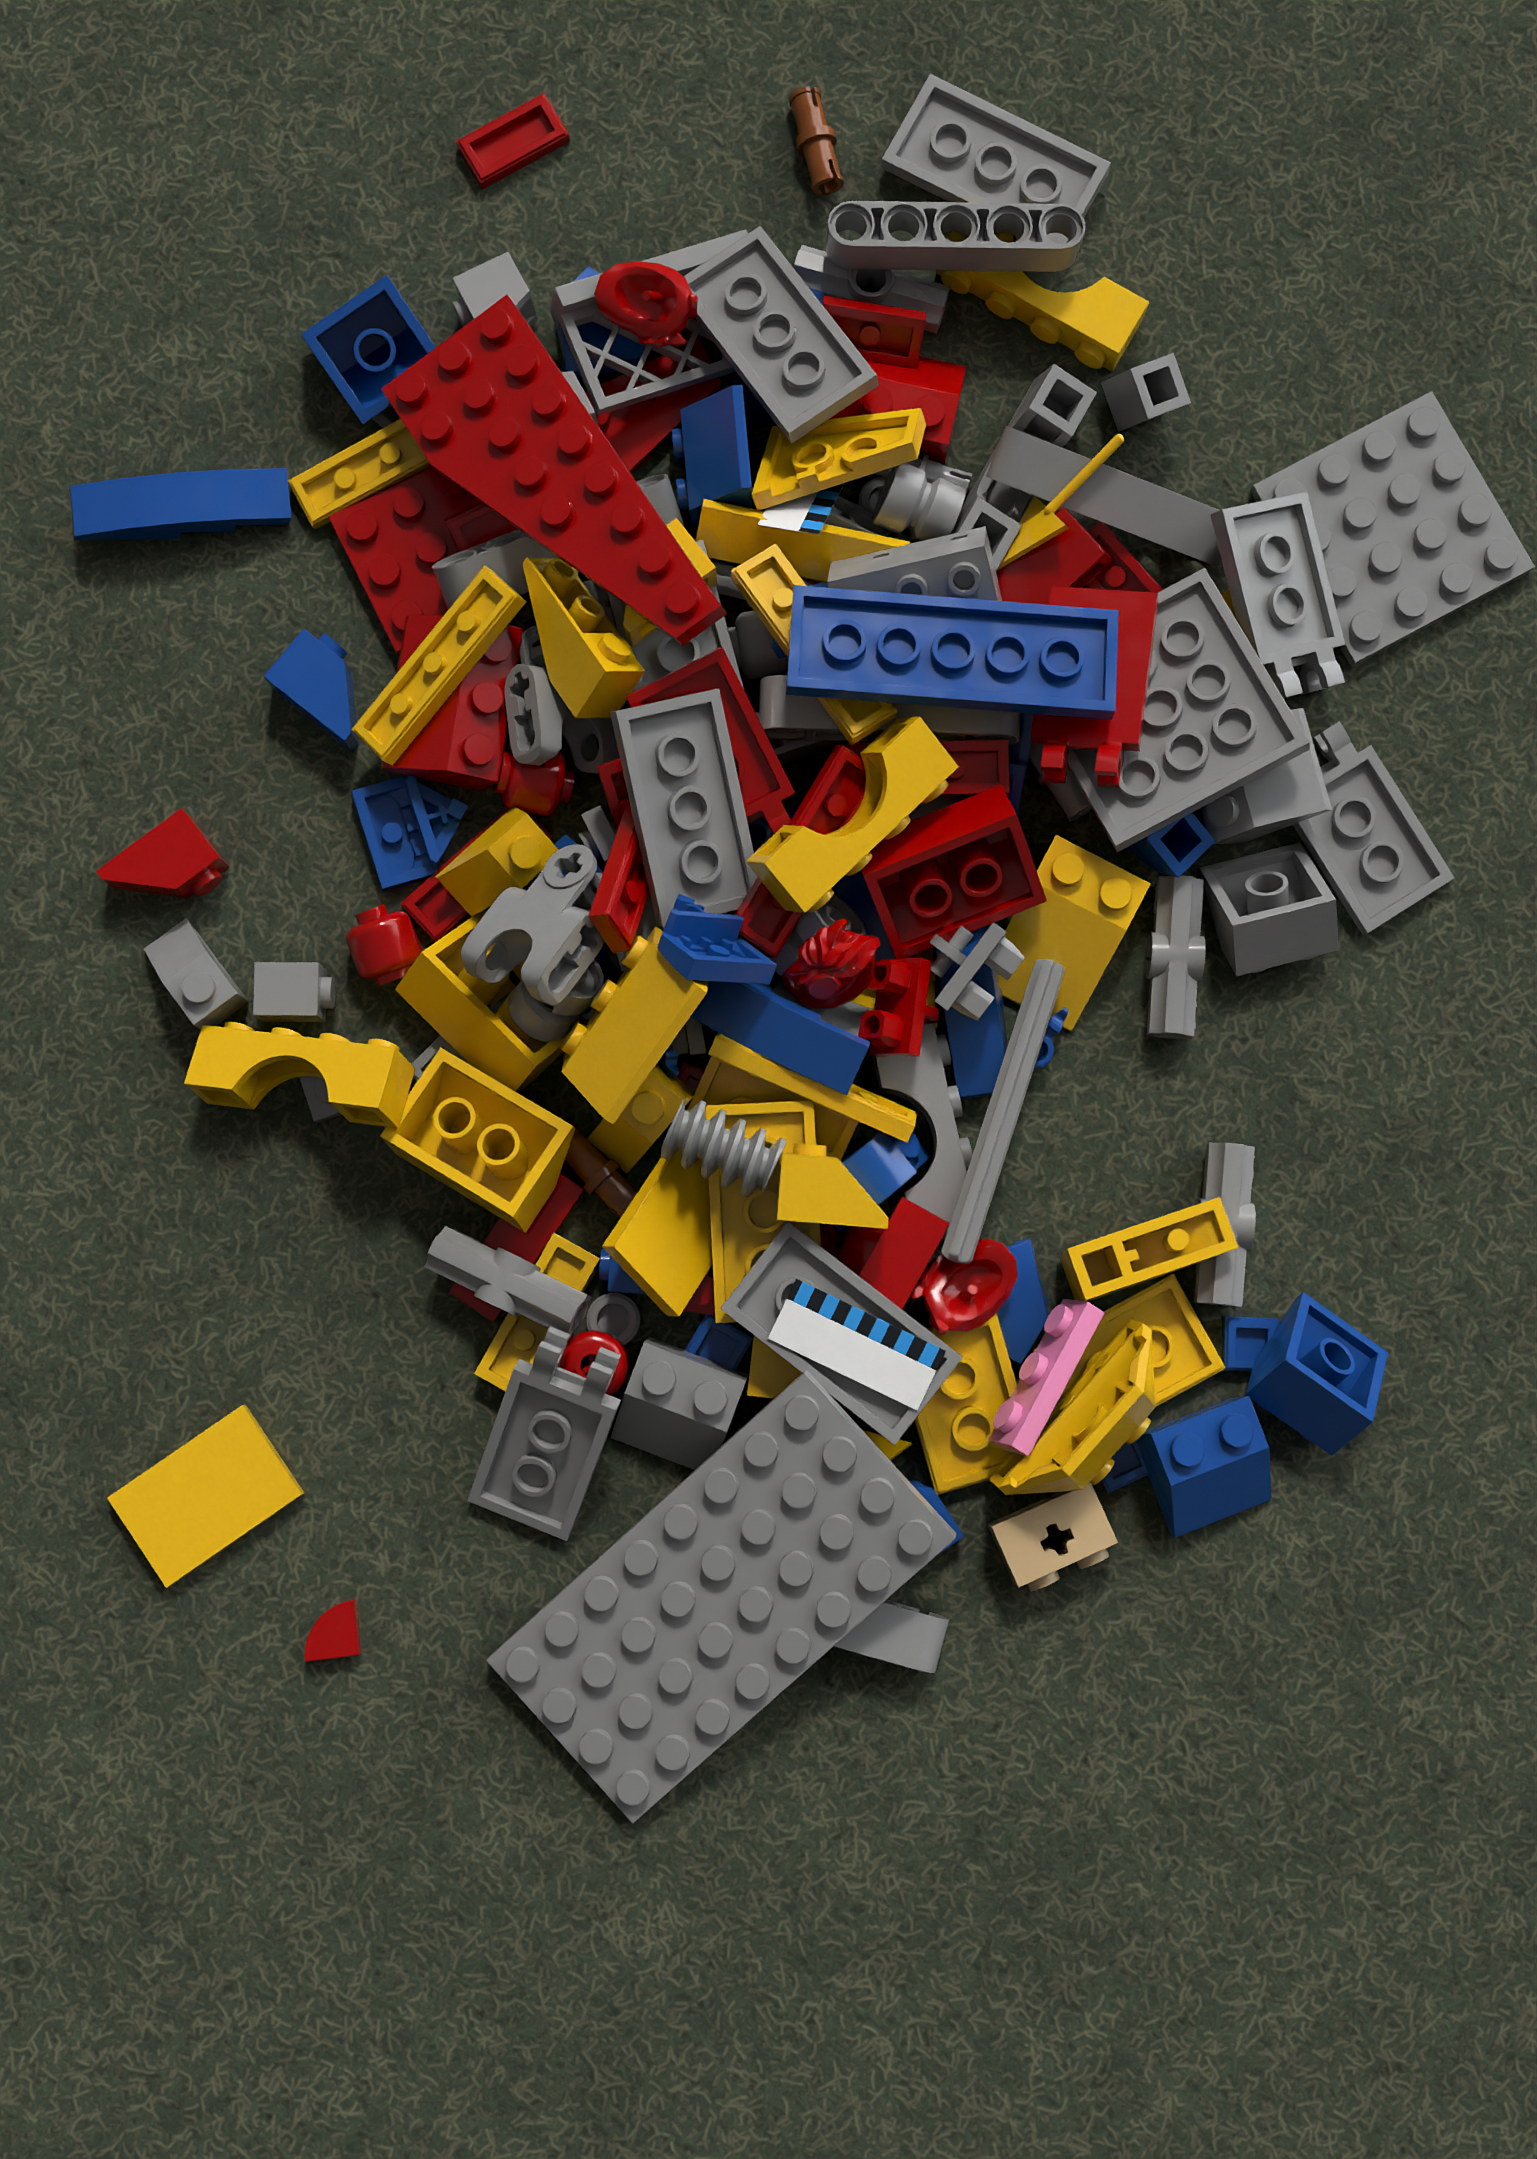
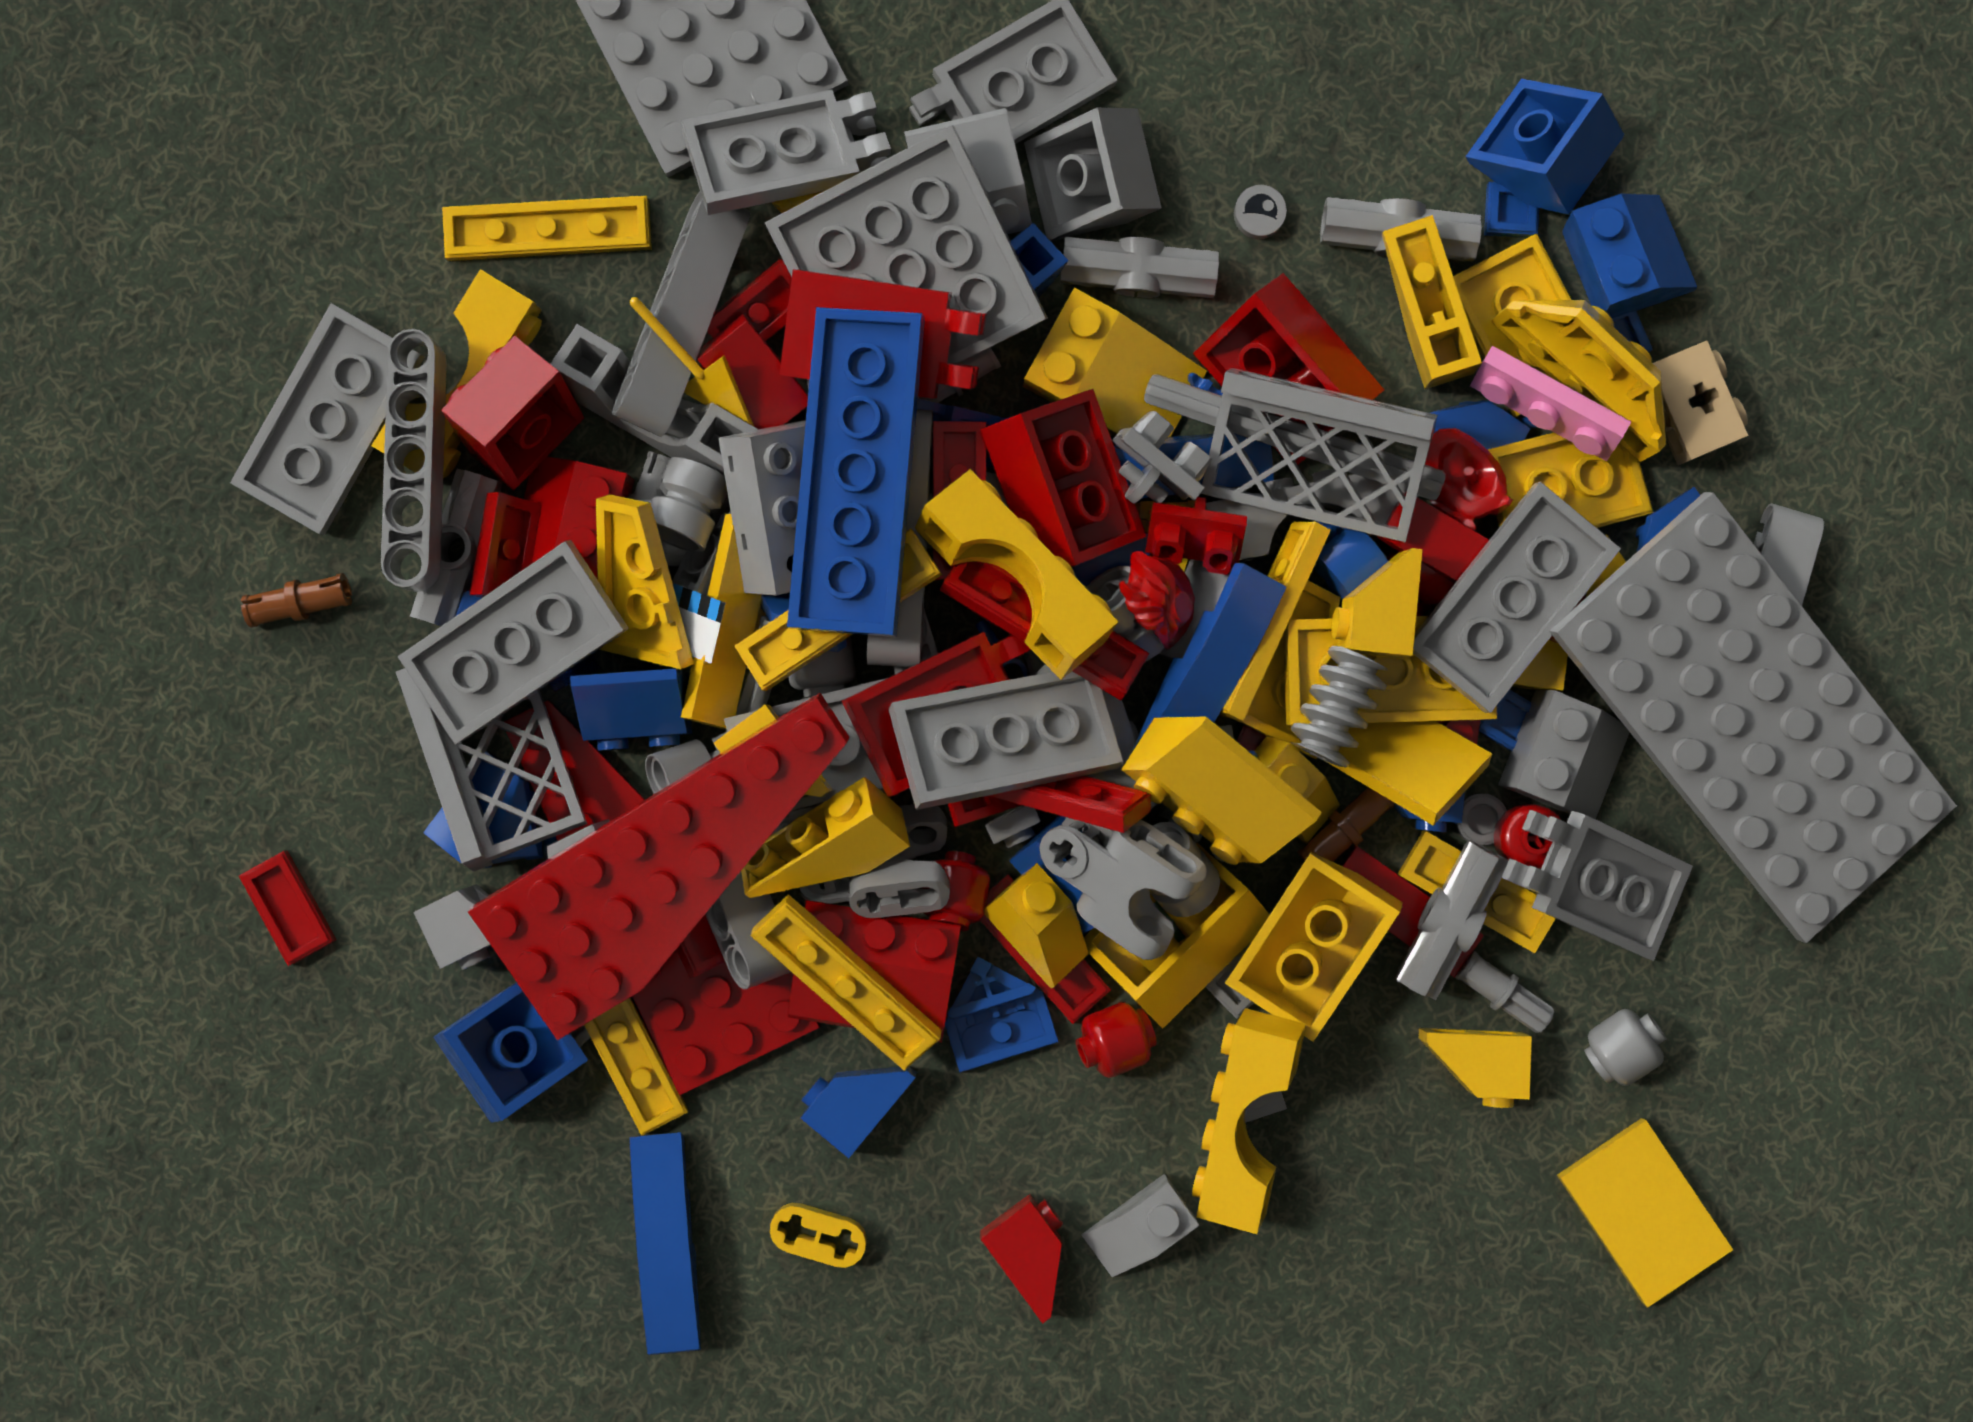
camera: 85 degrees left, 5 degrees up
light grey brick [253,962,336,1022] -> none
red tile [304,1599,362,1662] -> none
red hat [594,261,699,348] -> none
blue slope [657,894,777,984] -> none
white sticker [768,1279,946,1411] -> none
light grey brick [1101,353,1191,432] -> none
none -> red brick [441,336,585,491]
none -> yellow tile [442,196,652,261]
none -> yellow beam [770,1203,867,1268]
none -> red slope [1193,273,1385,465]
none -> light grey fence [1200,368,1438,542]
none -> light grey tile [1234,185,1287,239]
none -> yellow slope [1418,1028,1532,1108]
none -> light grey axle [1455,951,1554,1033]
none -> light grey head [1584,1009,1667,1086]

